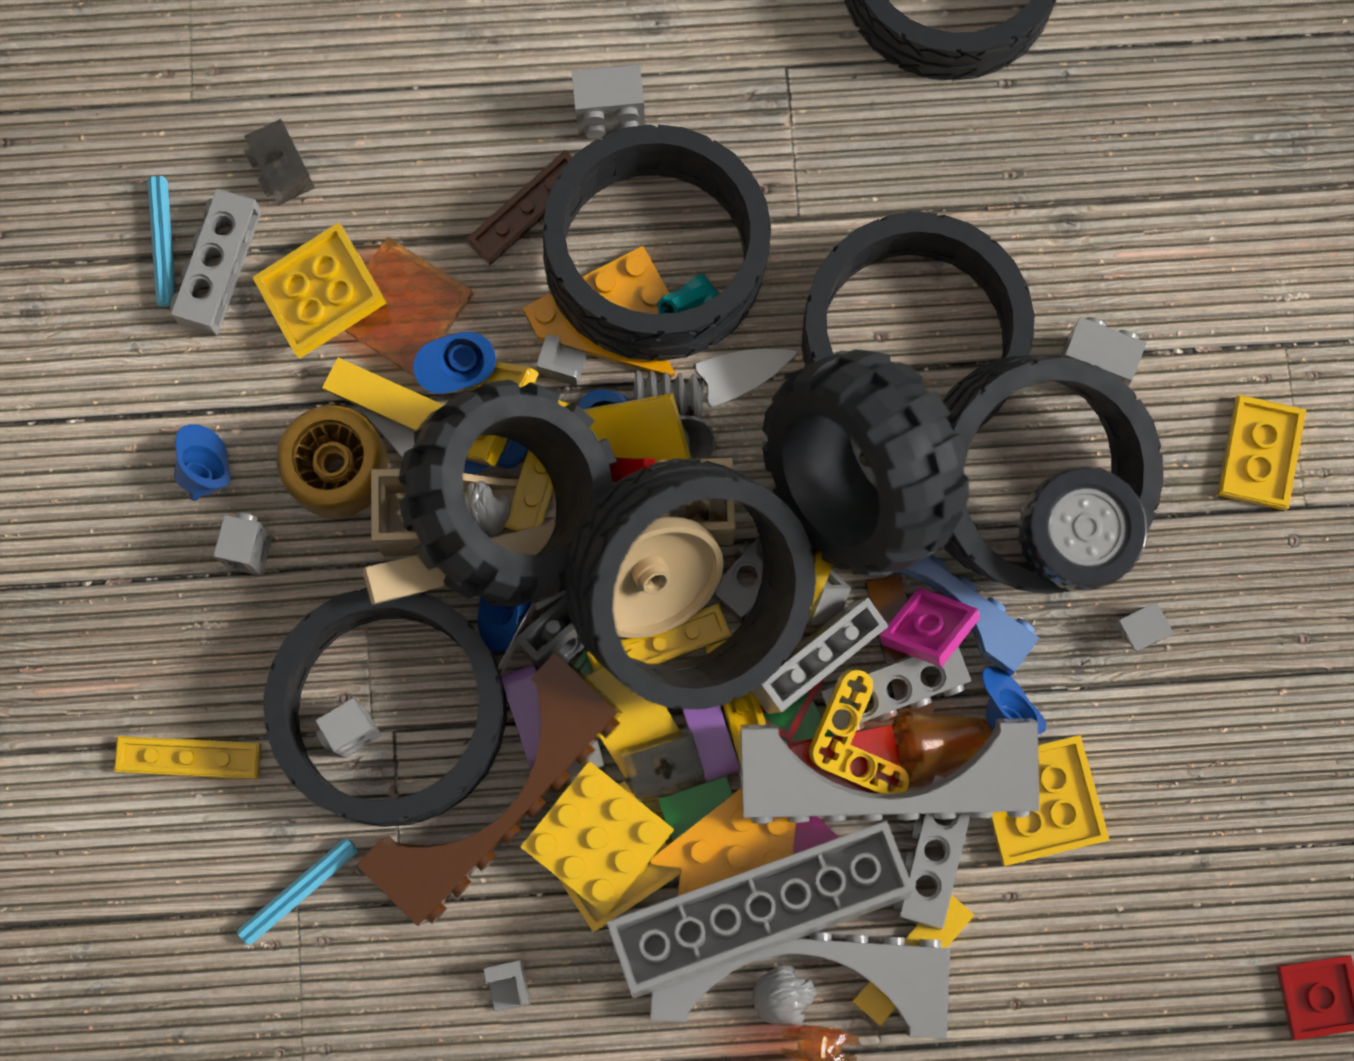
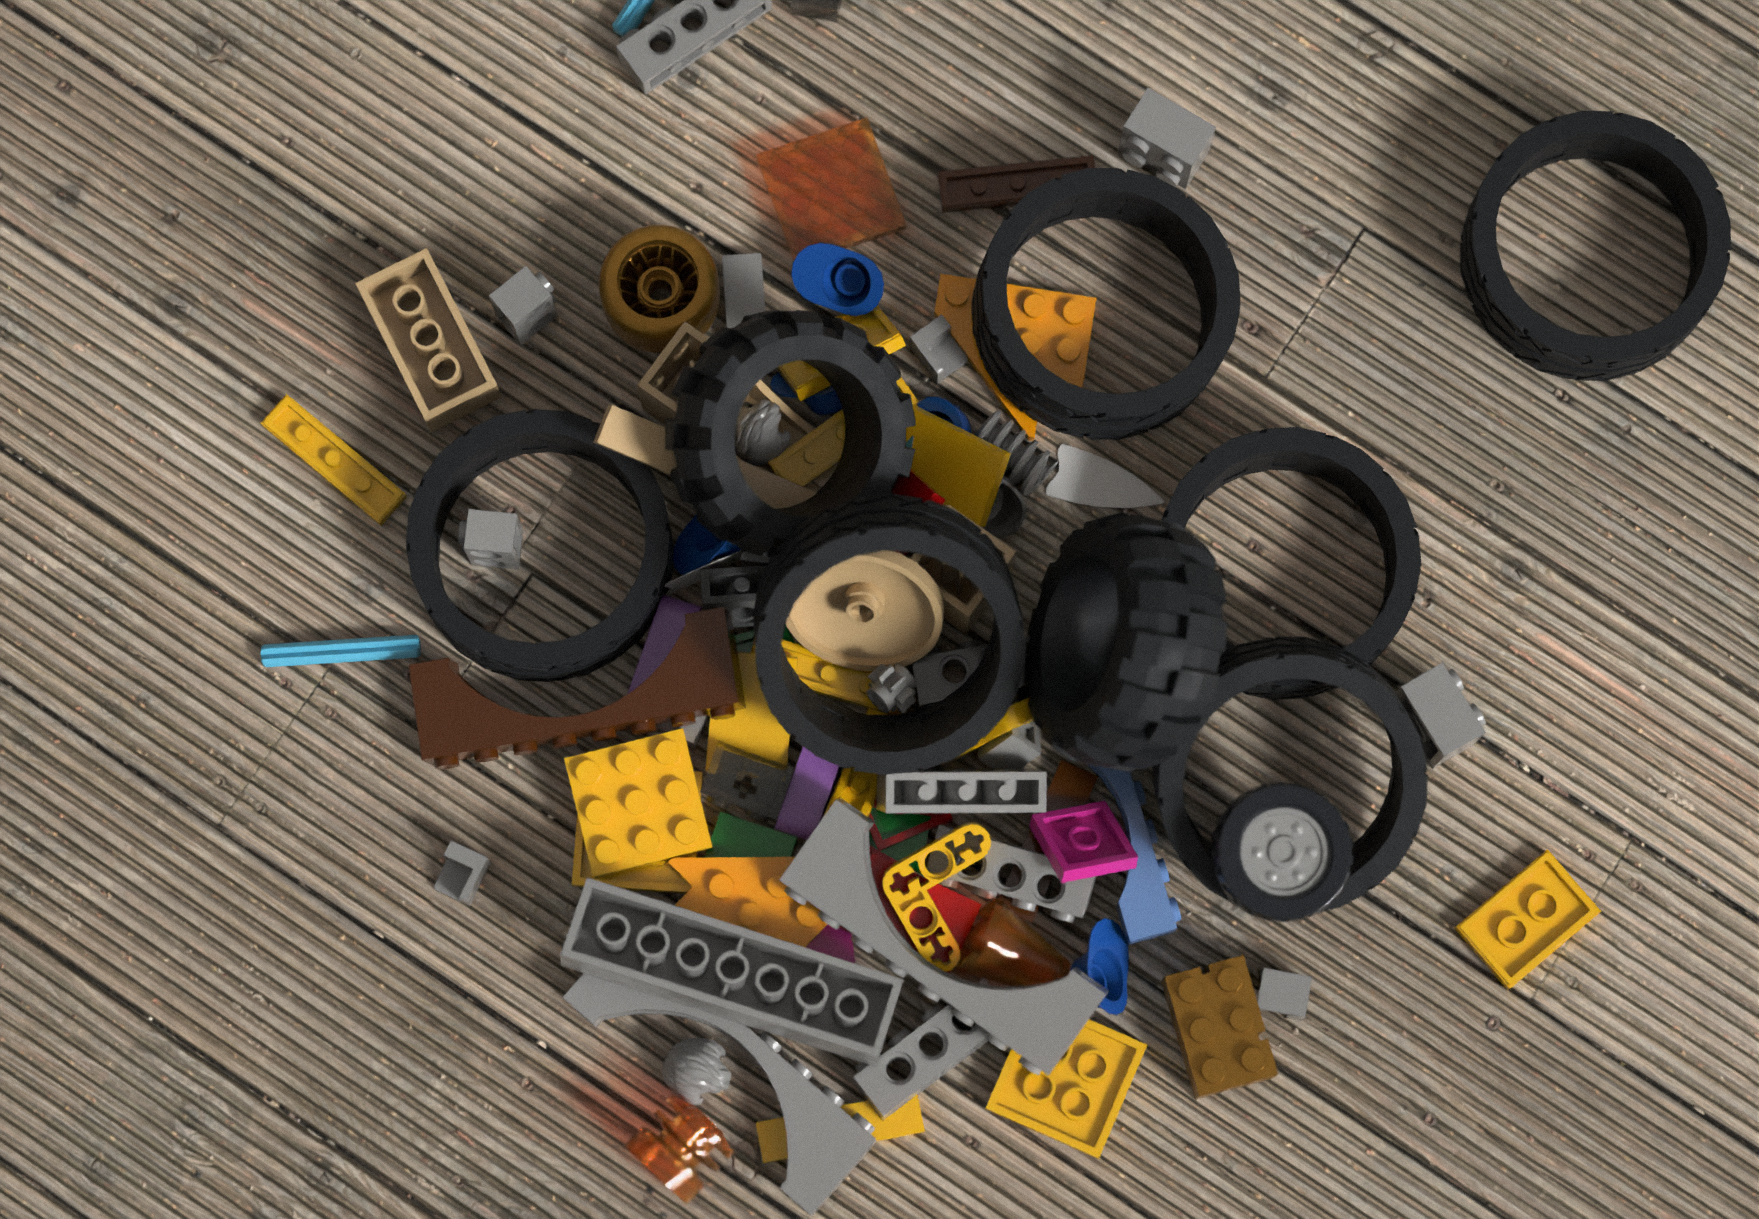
camera: 35 degrees right, 0 degrees up
blue piece [174,424,231,501] -> none
yellow plate [252,222,387,359] -> none
yellow tile [322,357,443,432] -> none
teal piece [656,273,720,314] -> none
none -> tan brick [355,248,502,433]
none -> light grey gear [867,664,917,713]
none -> pearl gold piece [1161,955,1278,1100]

